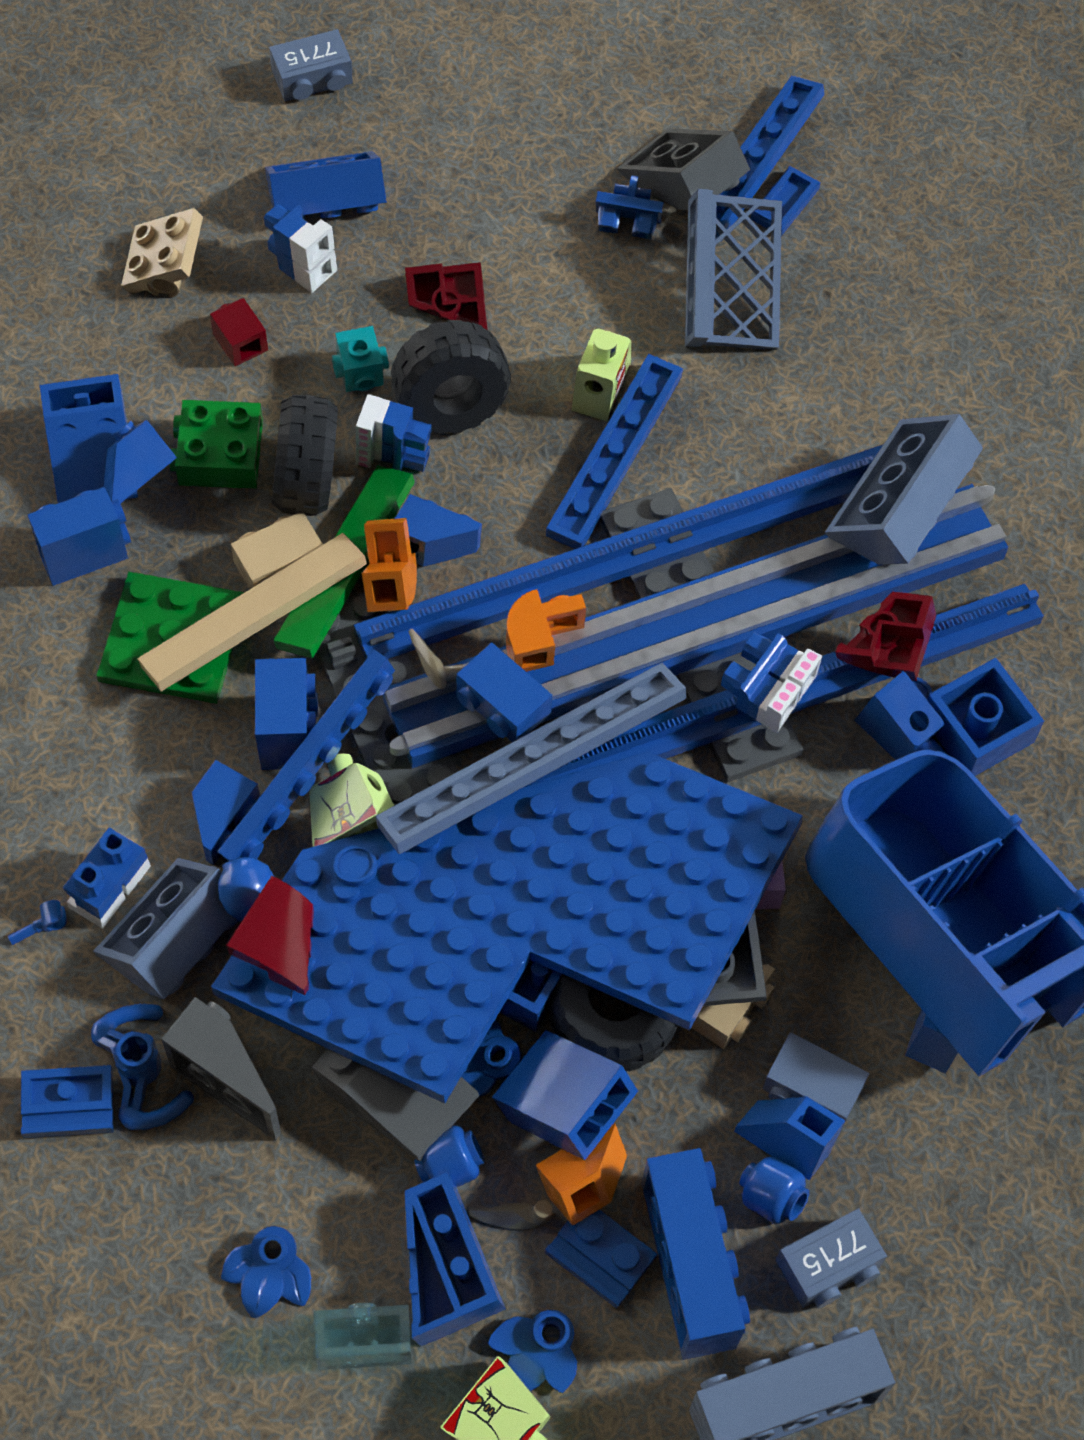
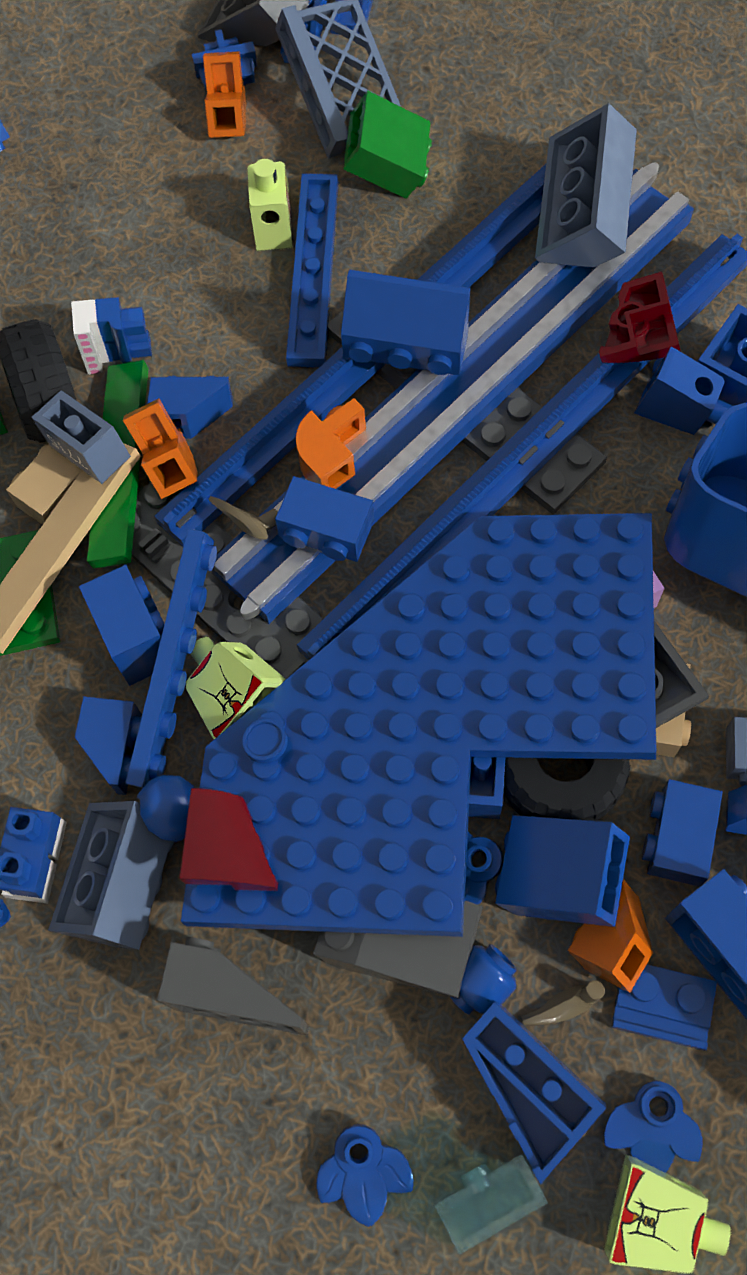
camera: 15 degrees left, 5 degrees up
blue plate [21,1065,114,1139] -> none
blue piece [91,1003,194,1130] -> none
teal brick [332,326,389,392] -> none
sand blue plate [375,662,686,854] -> none
black tyre [391,320,511,434] -> none
dark red slope [405,262,488,330] -> none
hips [721,632,822,733] -> none
none -> sand blue brick [32,390,131,484]
none -> orange brick [203,51,246,138]
none -> blue slope [341,270,470,375]
none -> green brick [343,90,432,199]
none -> blue brick [642,779,723,887]

